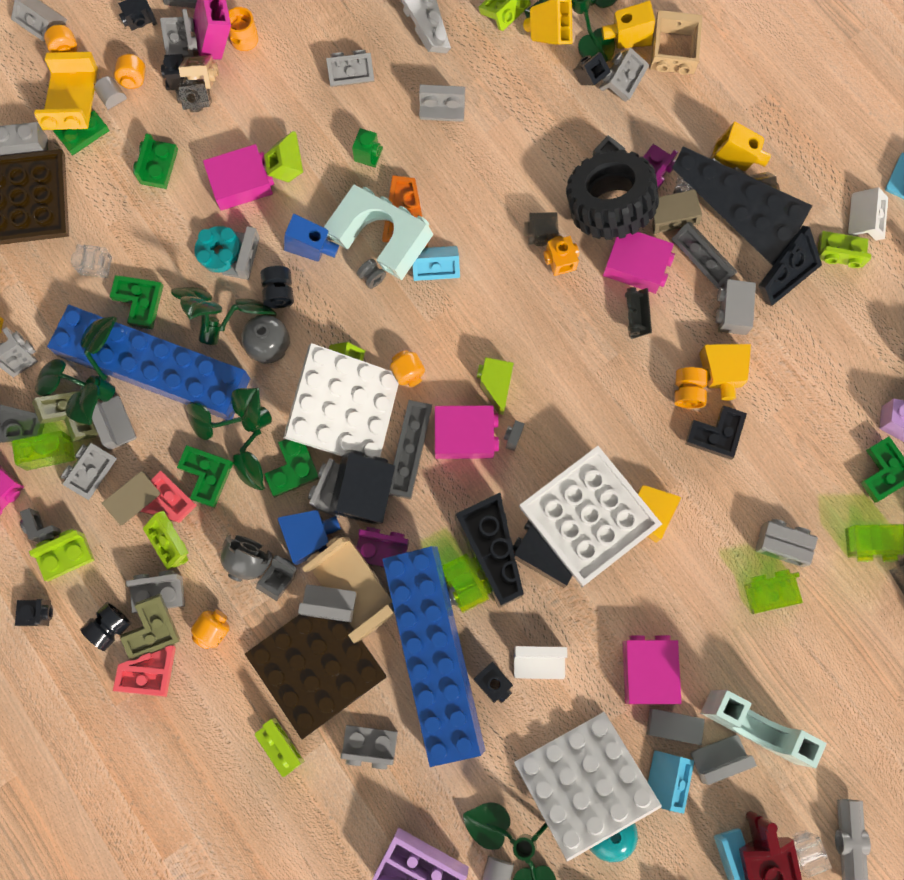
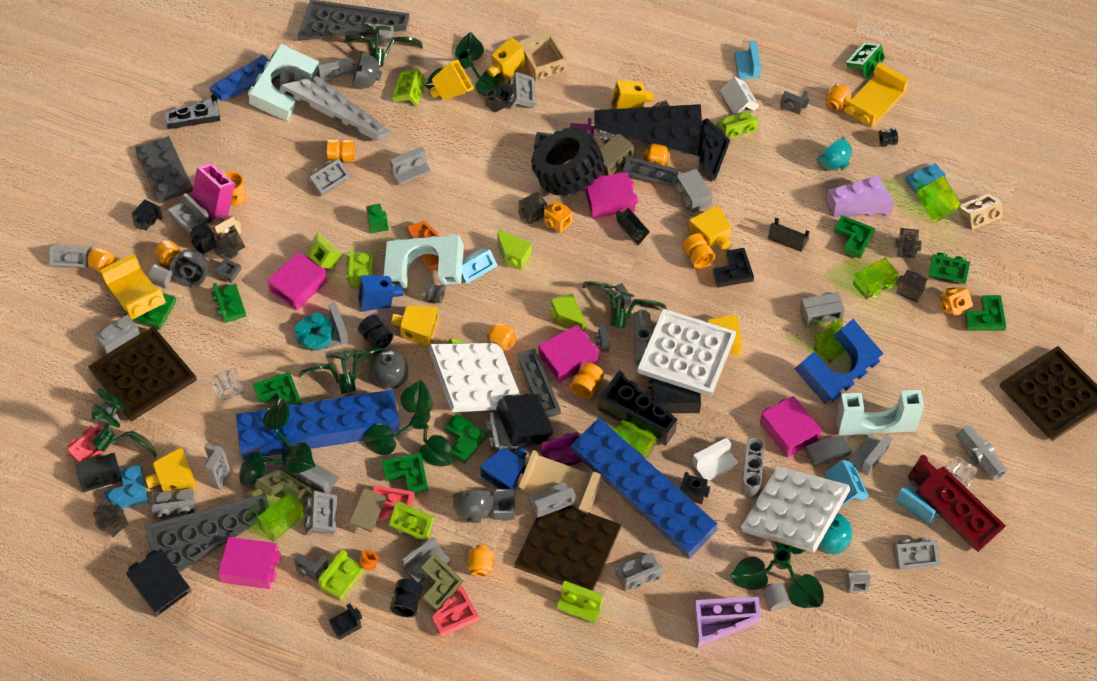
camera: 30 degrees left, 20 degrees down
none -> dark grey cylinder [169,249,209,287]
none -> dark grey plate [215,258,242,283]
none -> light orange wheel [327,139,355,162]
none -> lime bracket [346,247,374,288]
none -> orange bush [358,550,379,570]
none -> yellow torso [391,305,439,347]
none -> lime slope [497,230,532,270]
none -> light orange wheel [570,362,605,399]
none -> dark green plant [583,281,667,328]
none -> dark grey plate [615,283,631,309]
none -> light grey piece [634,310,652,365]
none -> light orange head [643,143,670,165]
none -> light grey beam [742,437,764,497]
none -> pearl dark grey hinge [768,217,810,252]
none -> blue arch [794,319,884,404]

